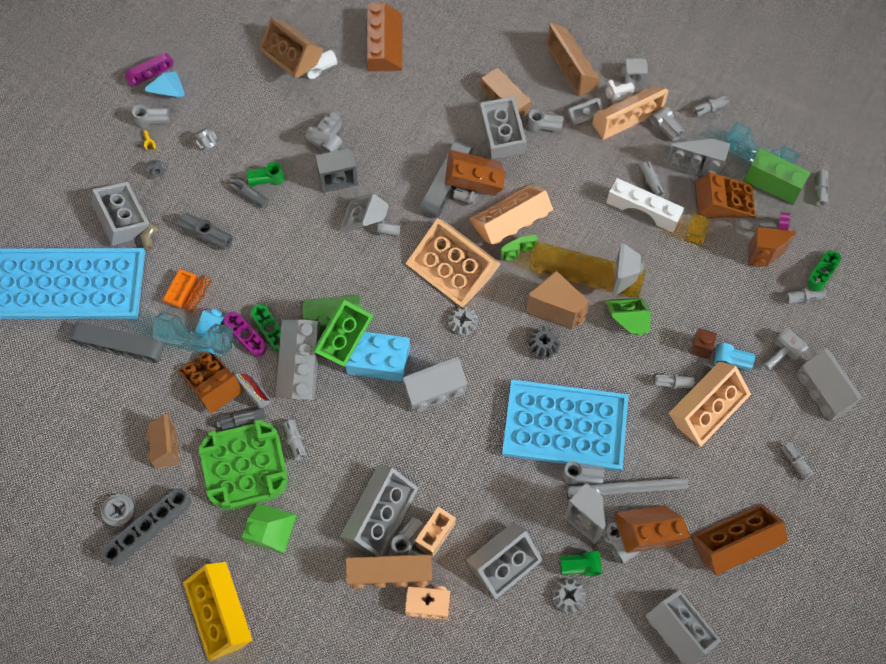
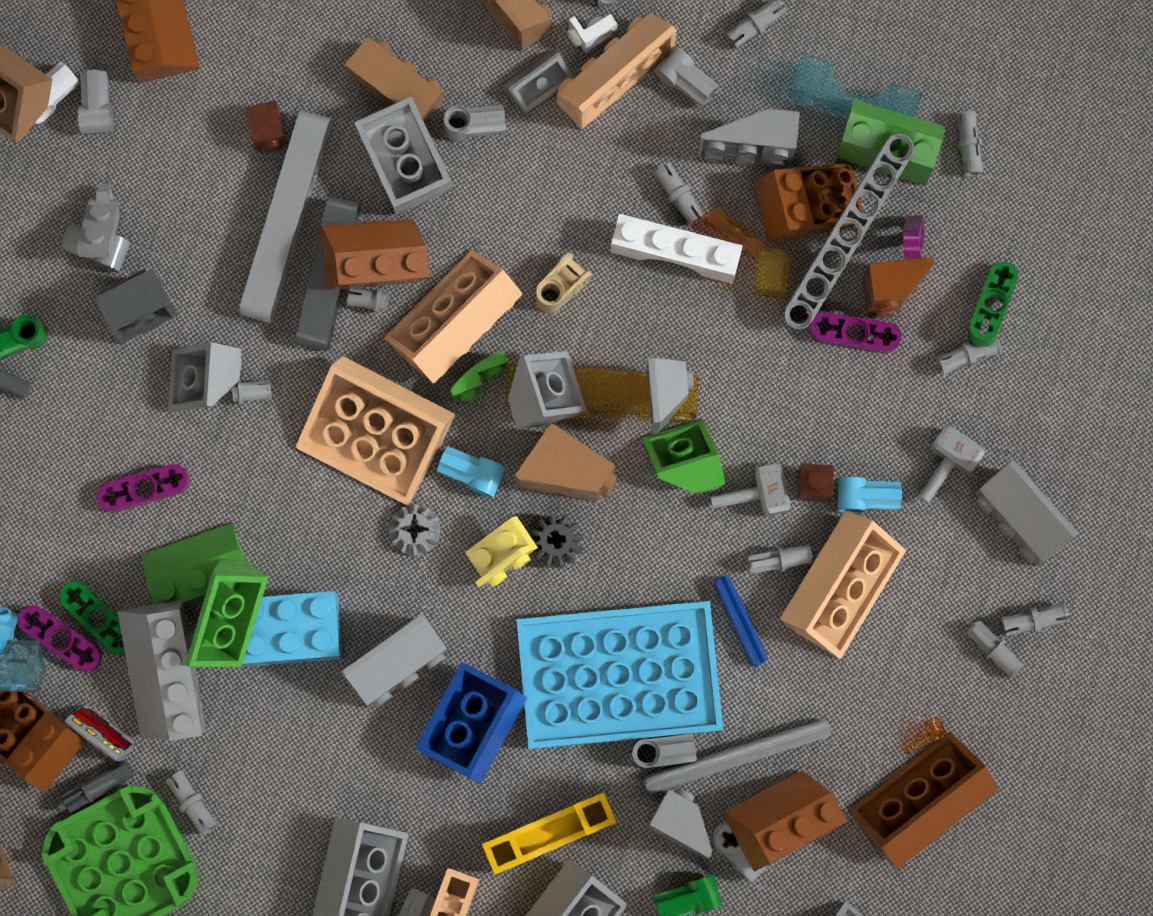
camera: 15 degrees left, 15 degrees up
none -> light grey piece [78,70,114,134]
none -> magenta beam [97,464,190,513]
none -> light grey beam [239,110,332,323]
none -> copper brick [245,100,287,153]
none -> blue brick [414,662,527,785]
none -> medium azure piece [437,446,506,498]
none -> light yellow bracket [465,516,538,588]
none -> yellow arch [482,792,617,875]
none -> light grey slope [508,351,587,430]
none -> tan piece [535,253,593,313]
none -> clear orange pin [704,206,766,260]
none -> light grey piece [710,463,791,517]
none -> blue axle [713,575,768,667]
none -> light grey beam [785,132,914,329]
none -> magenta beam [809,312,902,354]
none -> clear orange hand [904,717,945,754]
none -> light grey pin [1001,602,1070,637]

